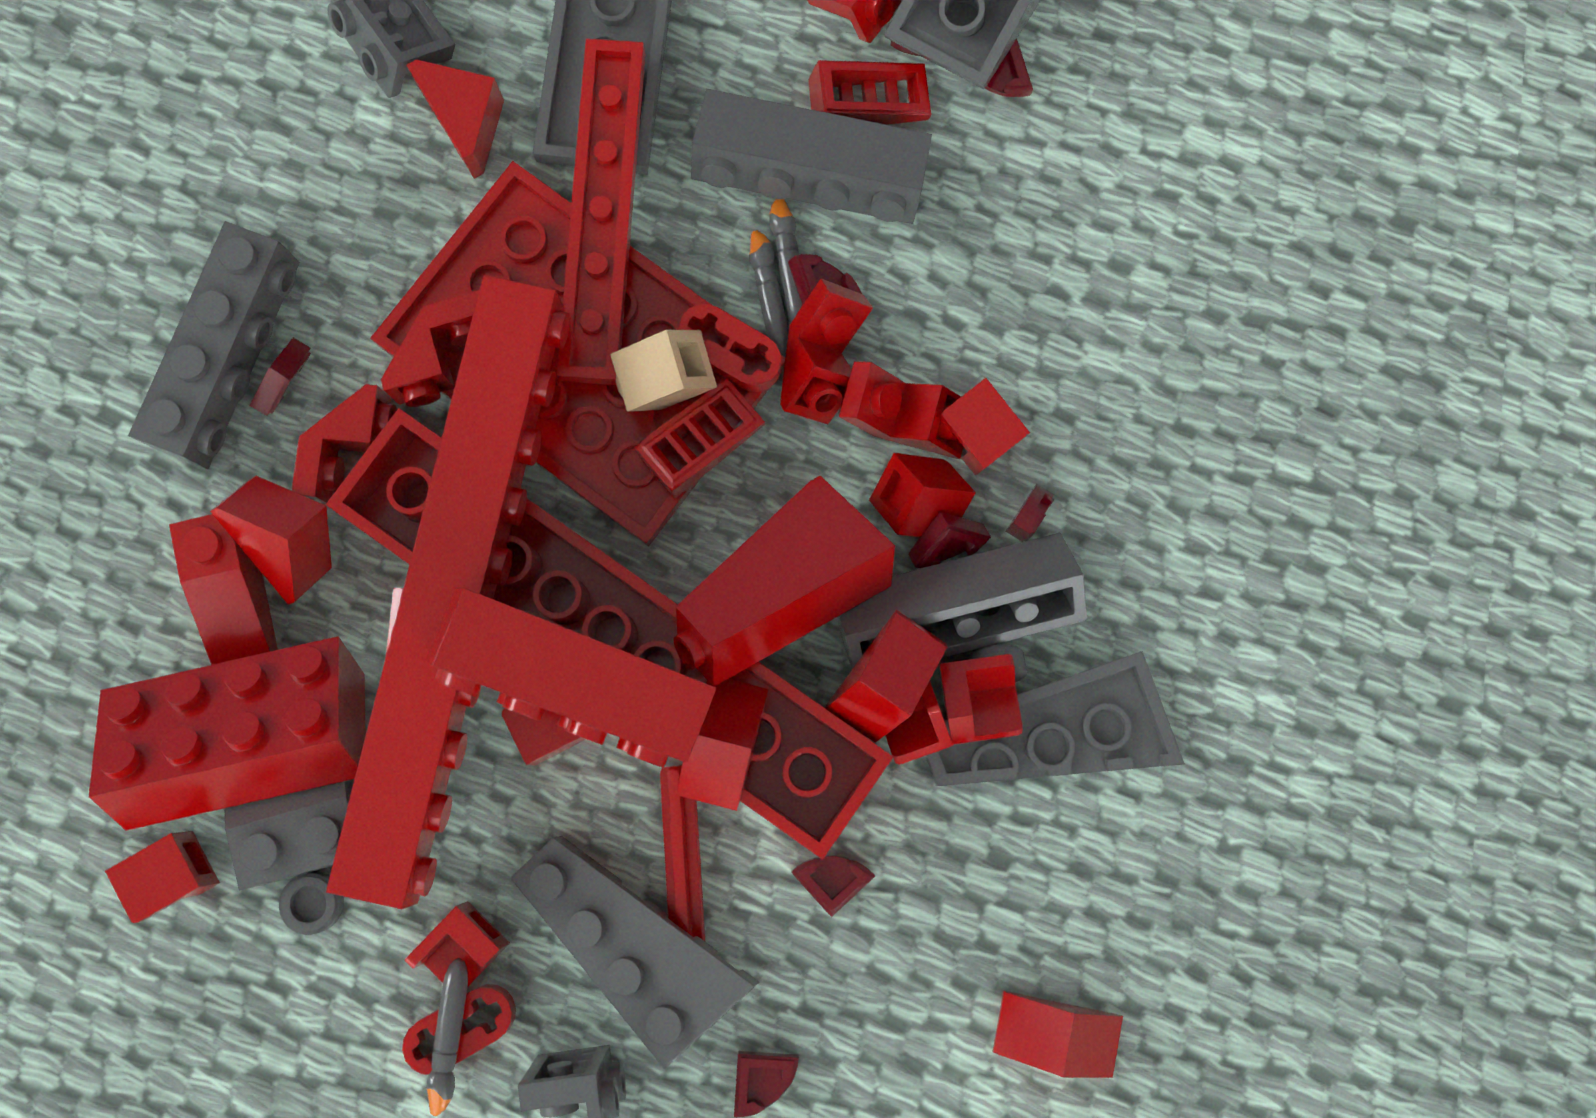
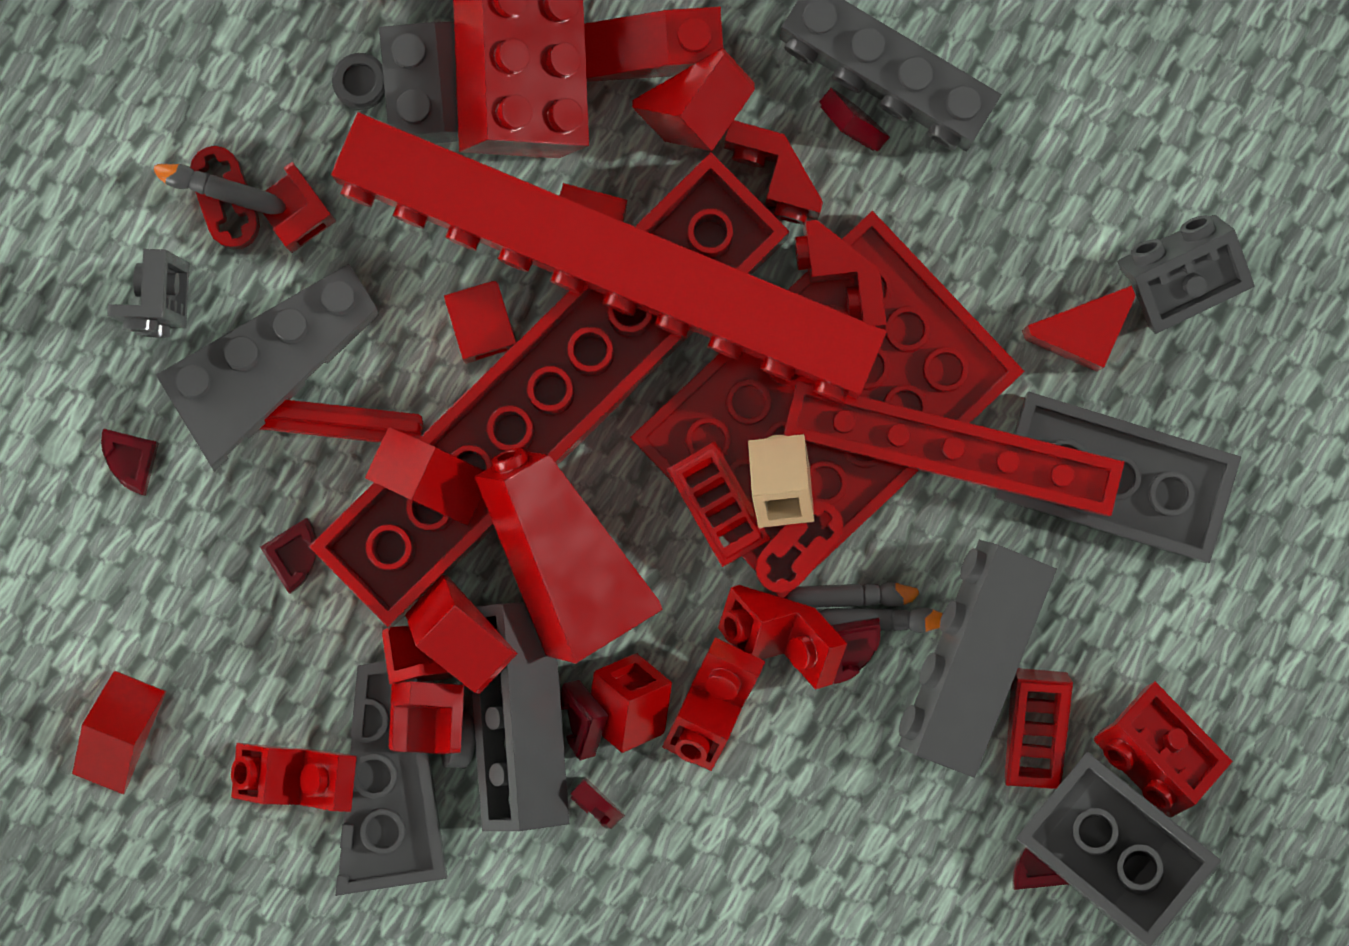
camera: 100 degrees right, 5 degrees up
red brick [426,588,717,768] -> none
red panel [941,378,1030,476] -> none
none -> red slope [231,743,357,812]

